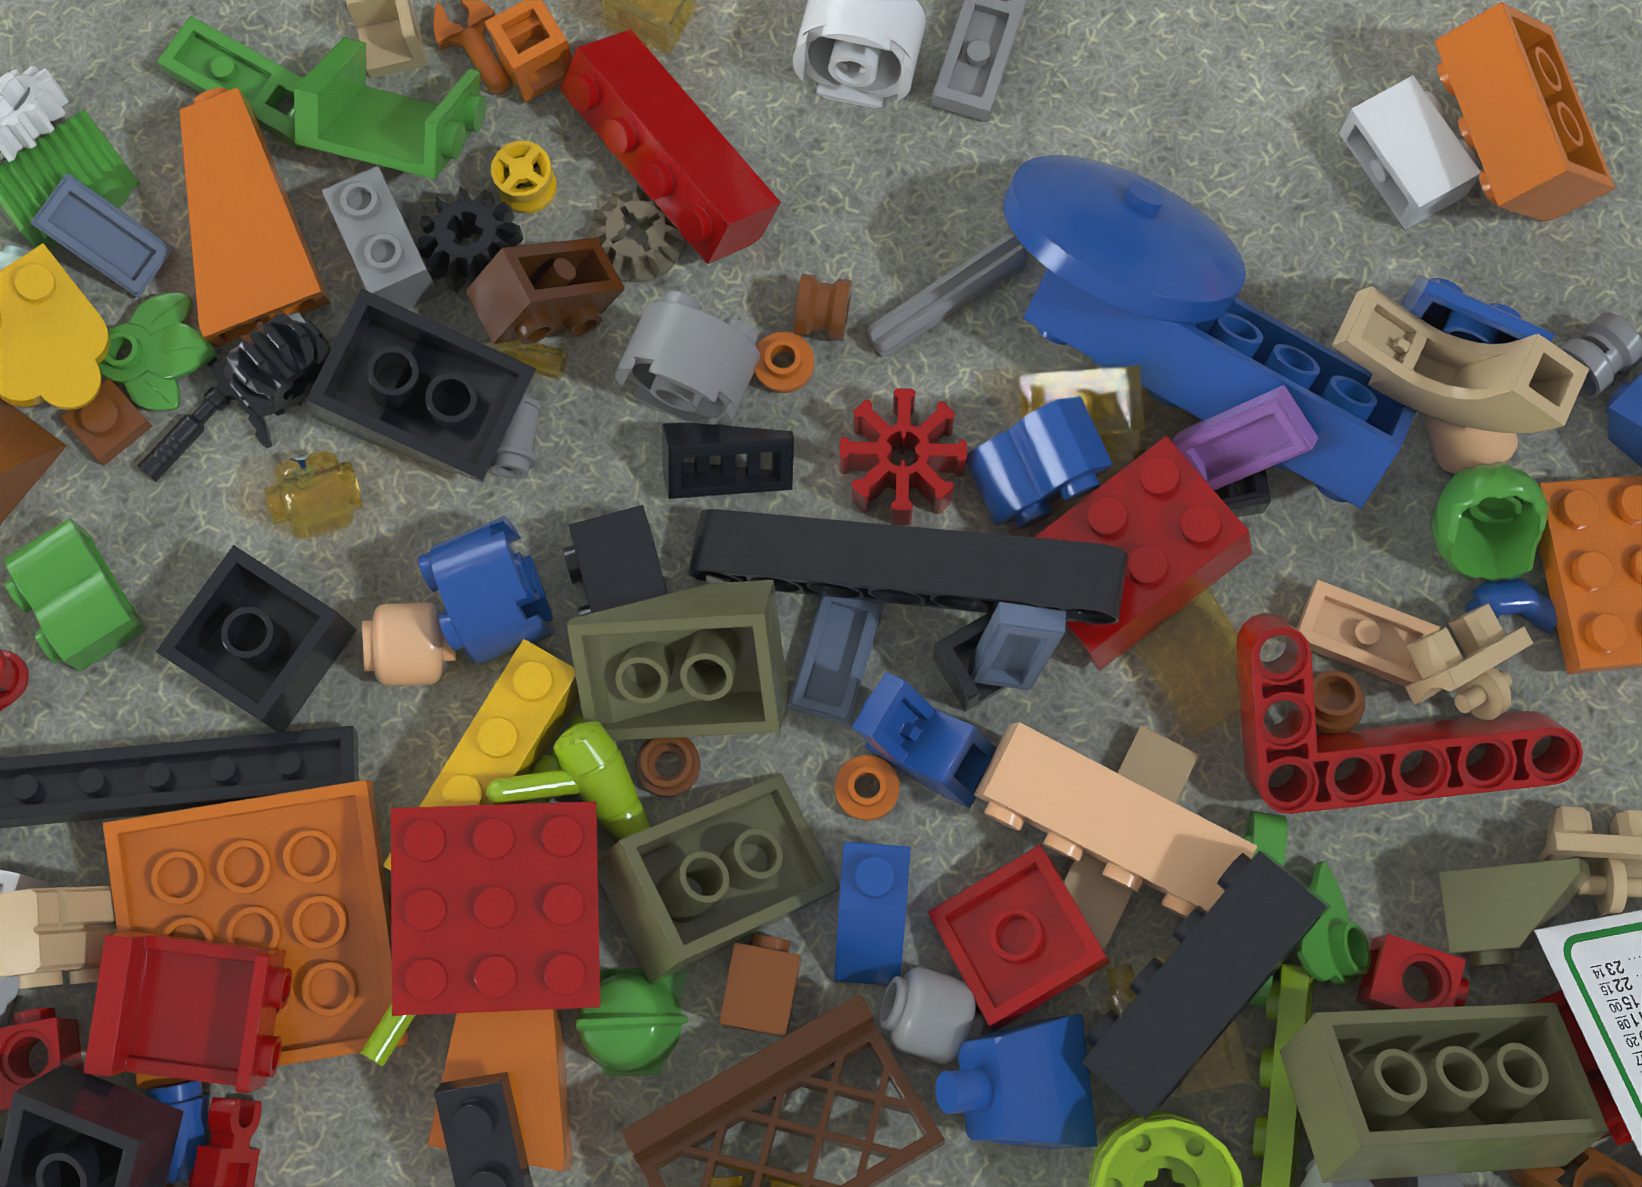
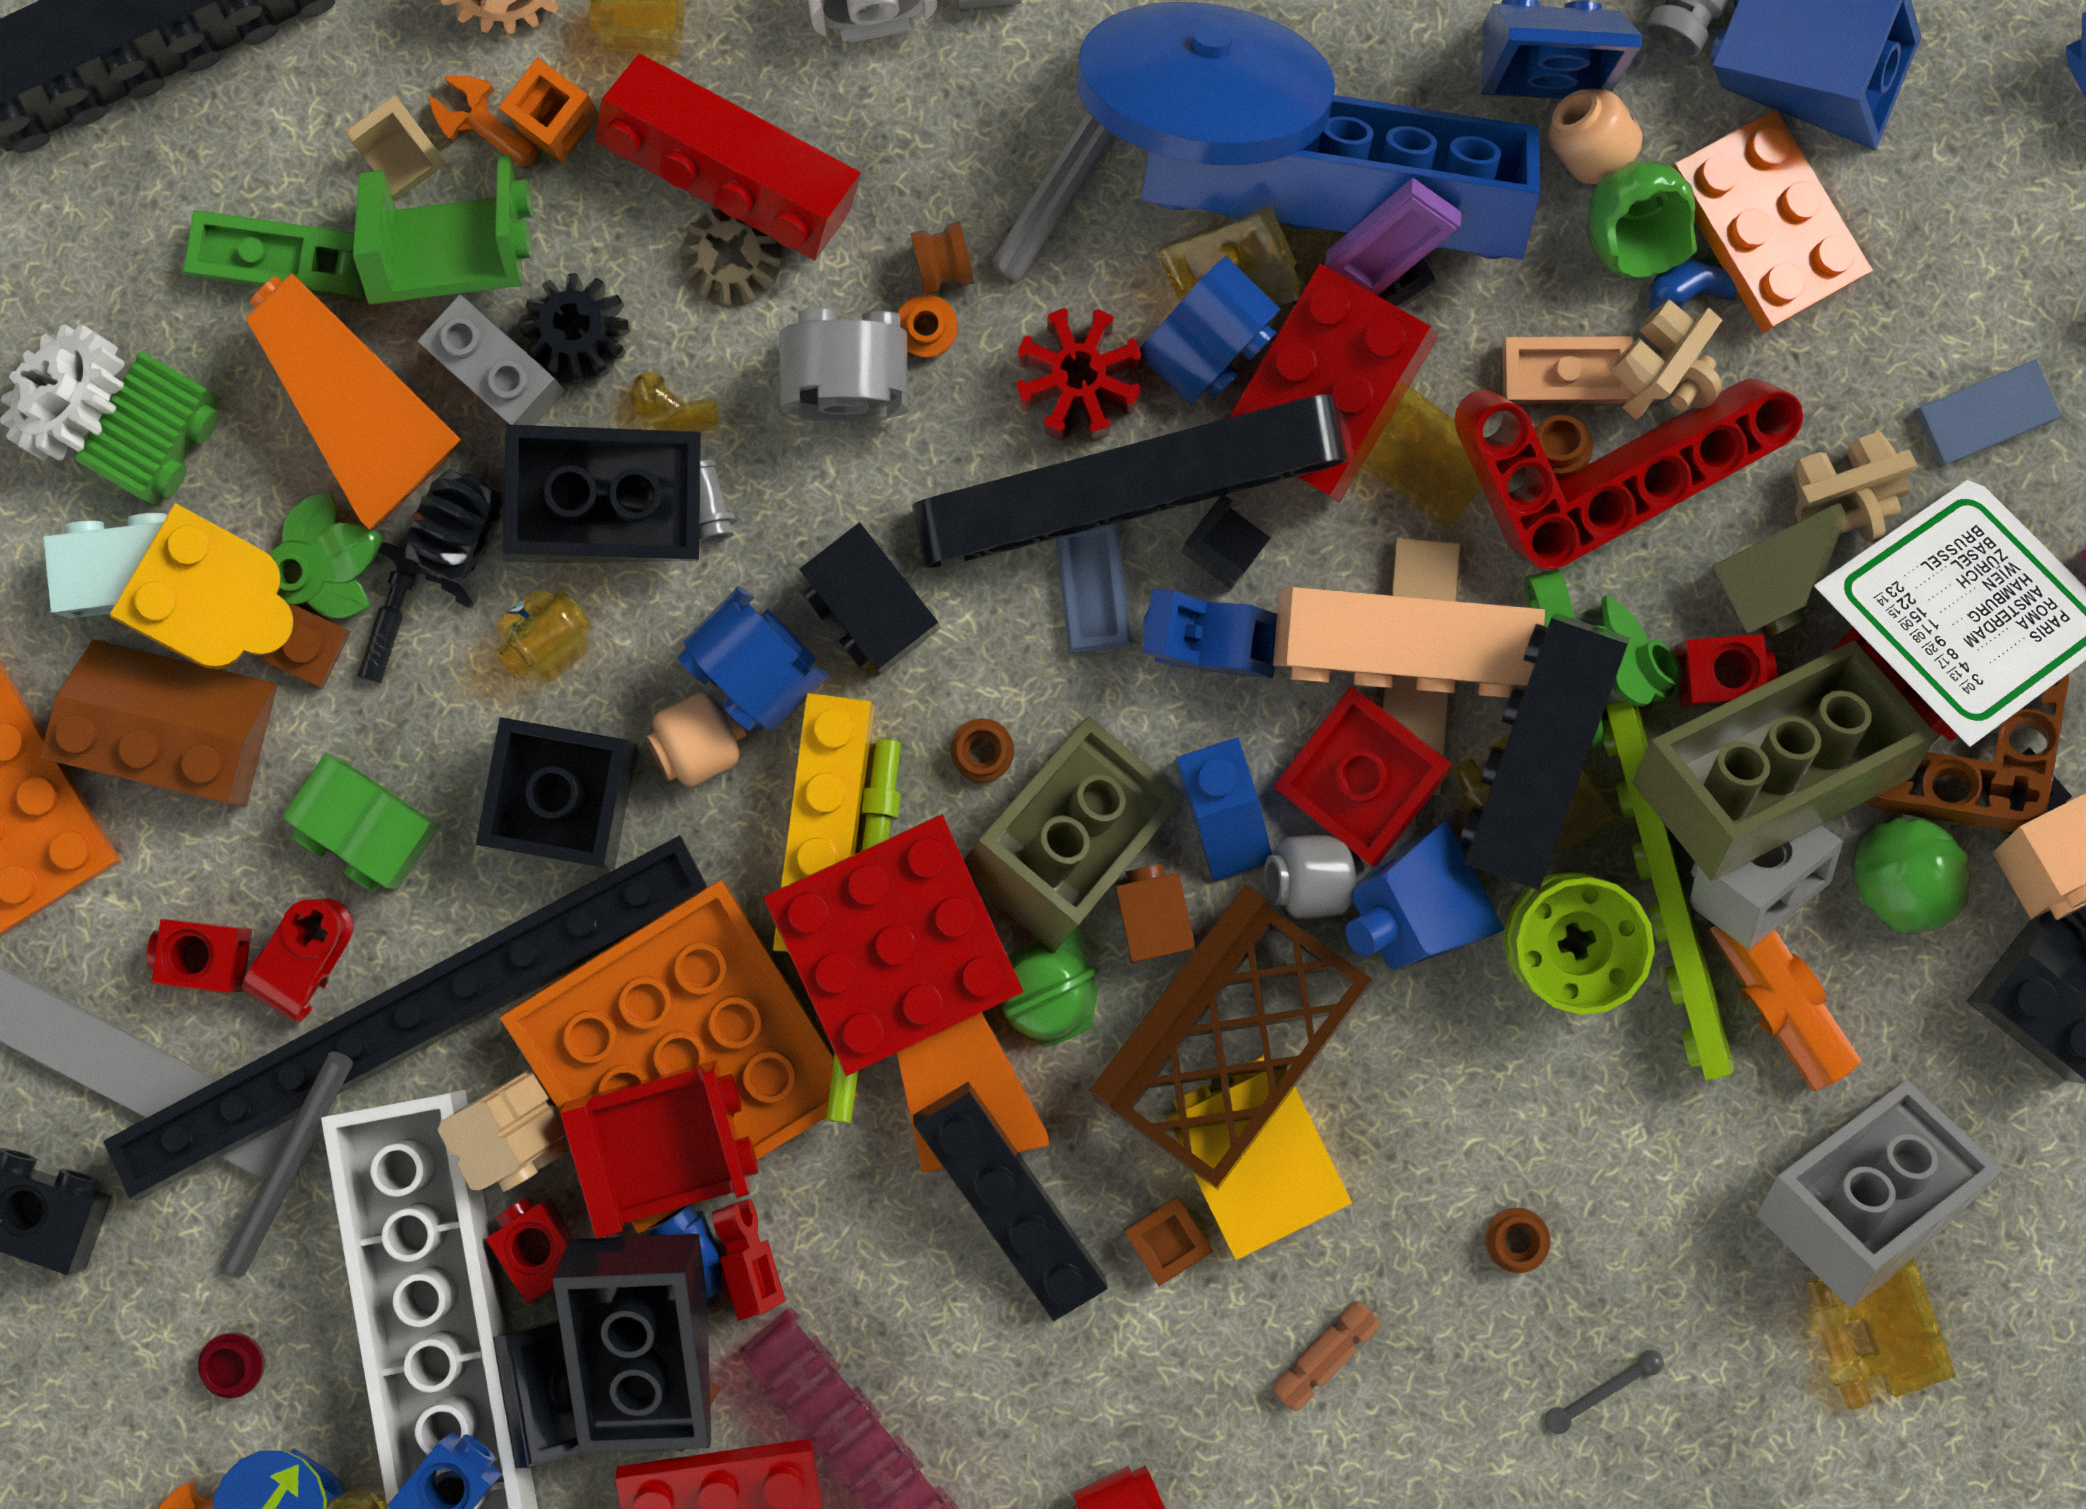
camera: 25 degrees left, 10 degrees up
sand blue tile [30,172,174,298] -> none
reddish brown brick [466,237,625,344] -> none
lime piece [486,721,651,841] -> none
yellow wheel [491,141,557,214] -> none
olive slope [567,580,789,741] -> none
black slope [662,422,794,499] -> none
orange plate [835,755,900,821] -> none
sand blue tile [969,602,1066,690] -> none
tan arch [1332,286,1589,433] -> none

